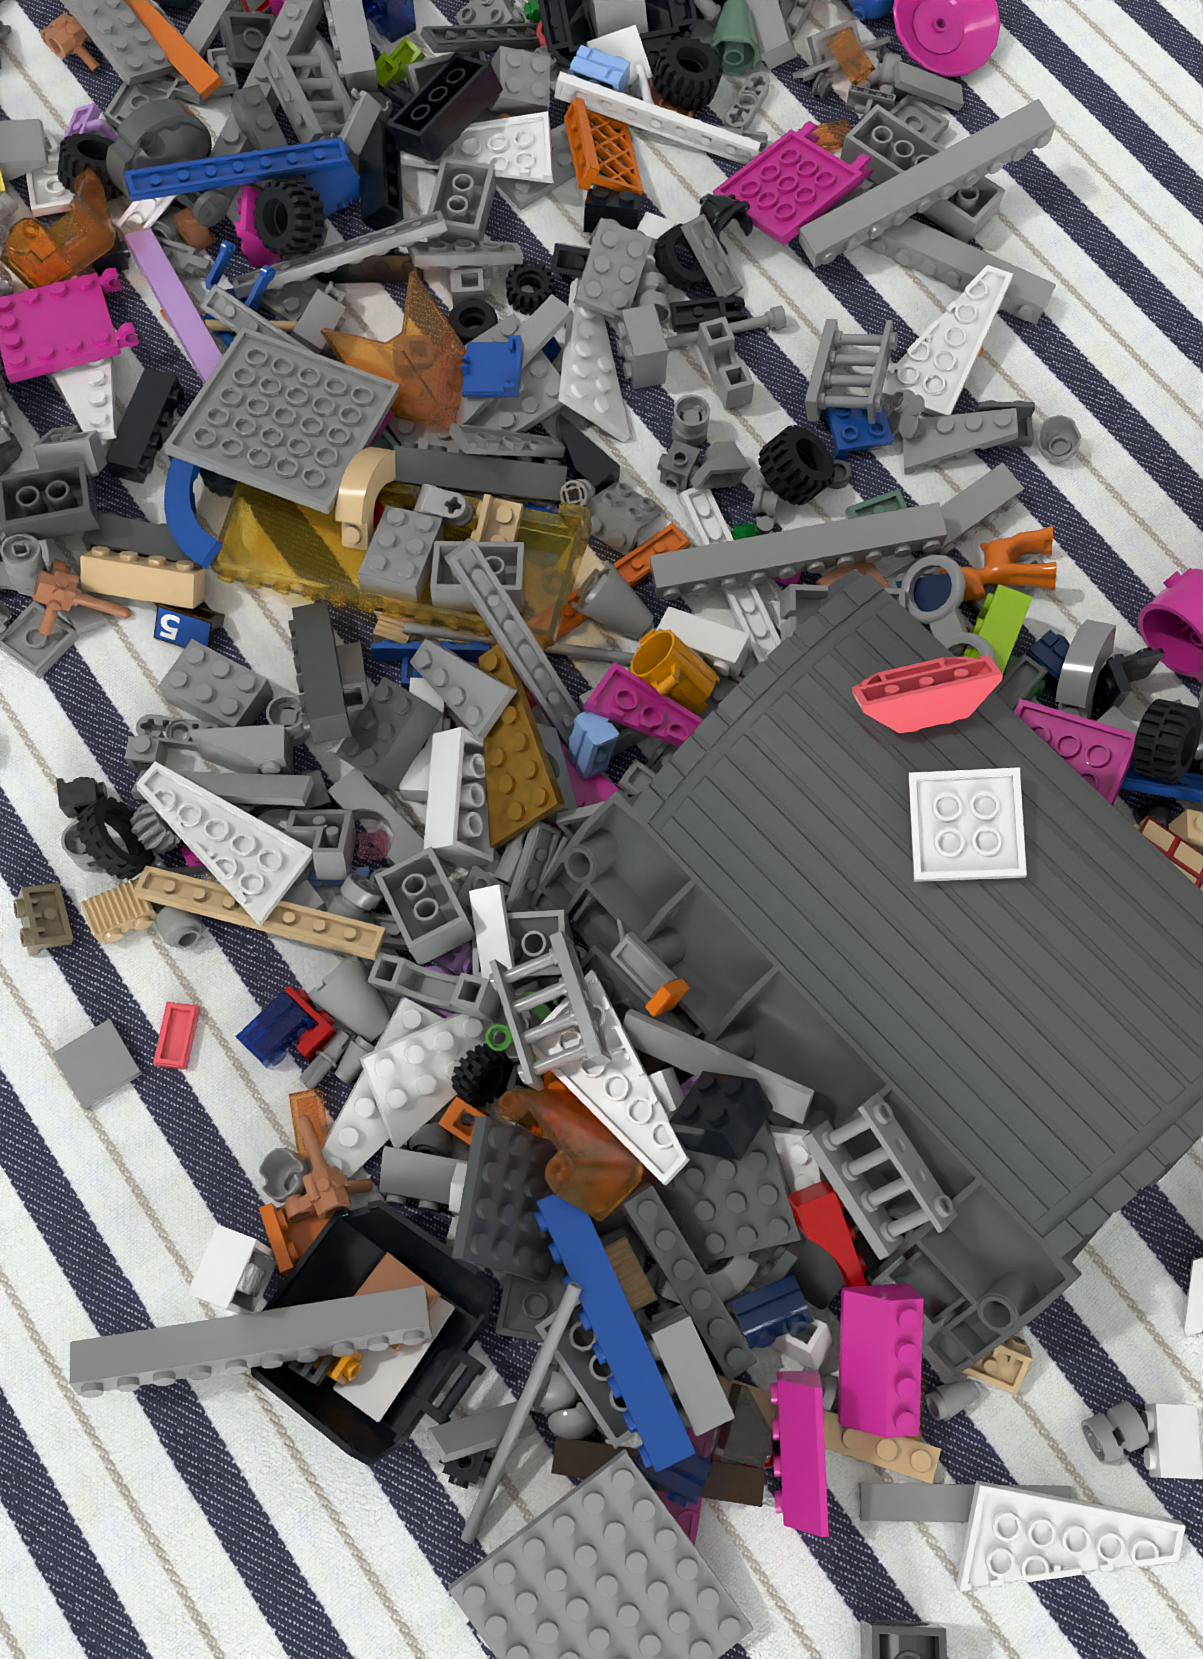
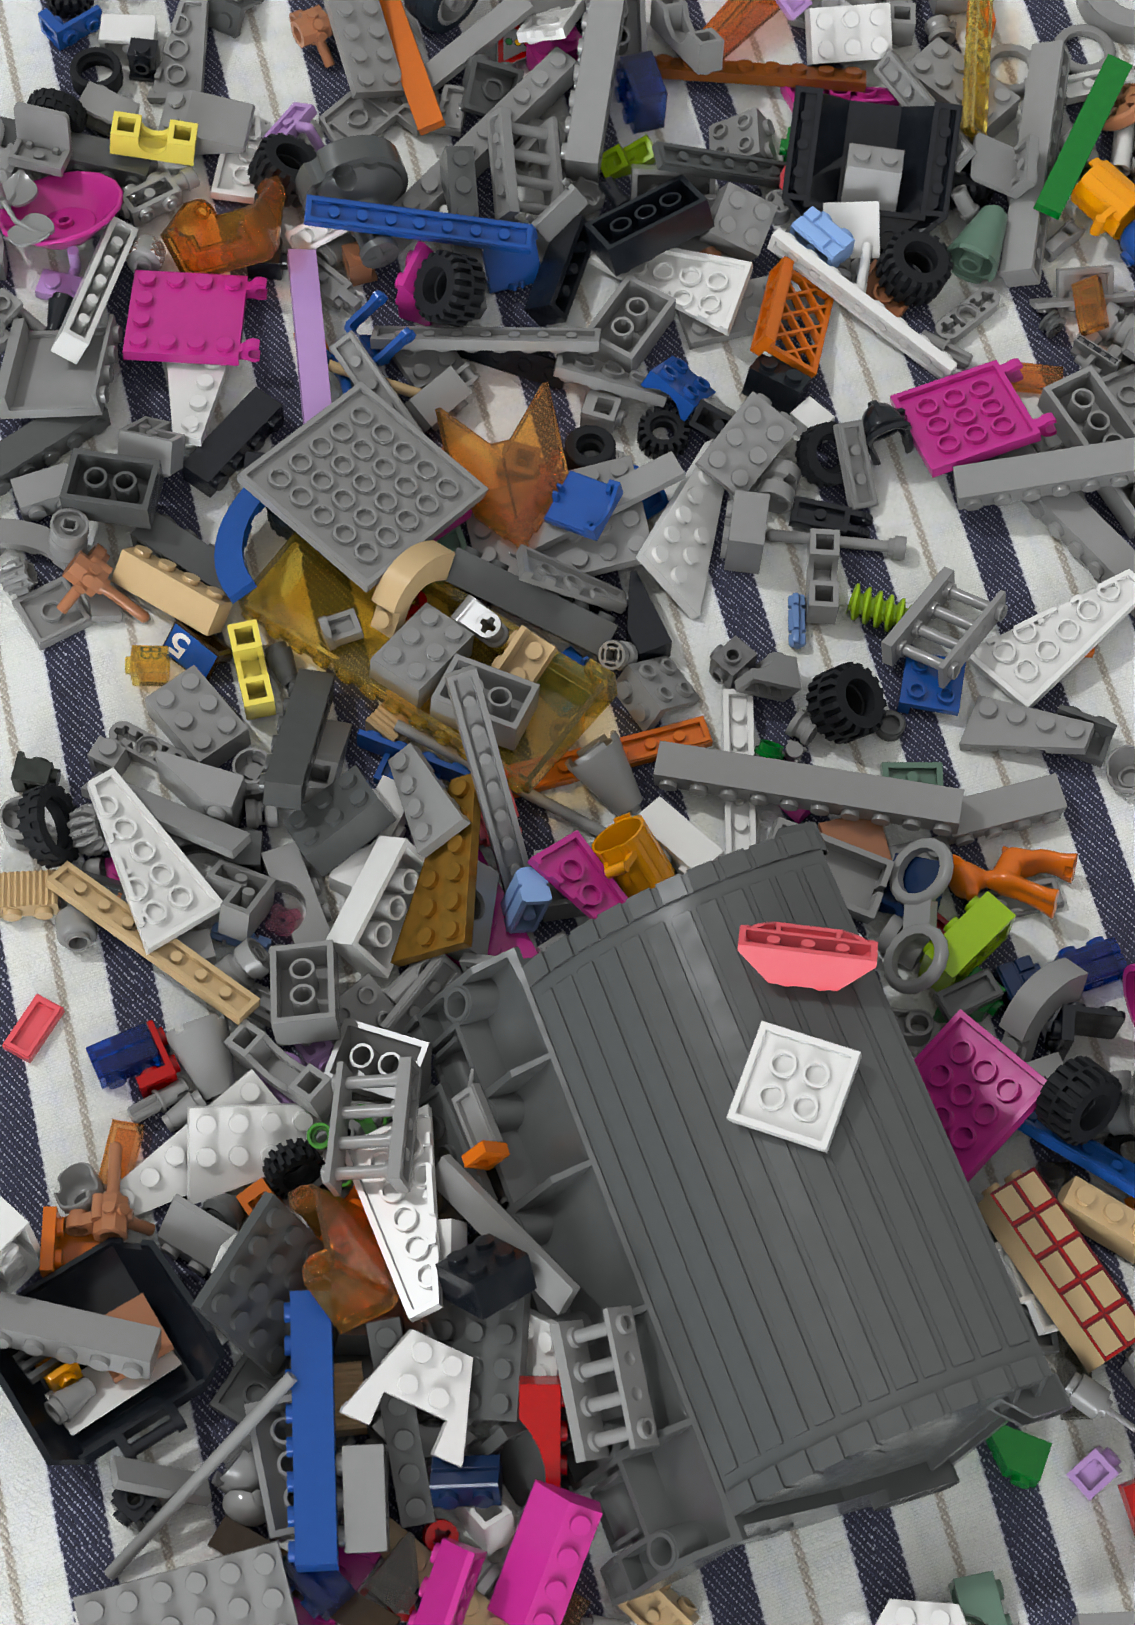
camera: 20 degrees right, 5 degrees down
white tile [469,885,515,979] -> none
light grey wheel [671,394,710,447] -> none
light grey plate [887,389,925,439] -> none
none -> light grey cone [44,1377,97,1425]
none -> light grey hinge [81,857,106,877]
none -> clear yellow brick [125,645,171,686]
none -> light yellow arch [227,619,276,720]
none -> light grey wheel [245,799,278,829]
none -> dark grey cone [264,641,298,688]
none -> light grey tile [318,608,364,651]
none -> white wing [339,1329,473,1467]
none -> red wheel [422,1518,459,1551]
none -> blue piece [641,356,716,422]
none -> medium blue axle [788,593,806,649]
none -> lime piece [846,583,912,632]
none -> clear blue brick [1054,936,1128,993]

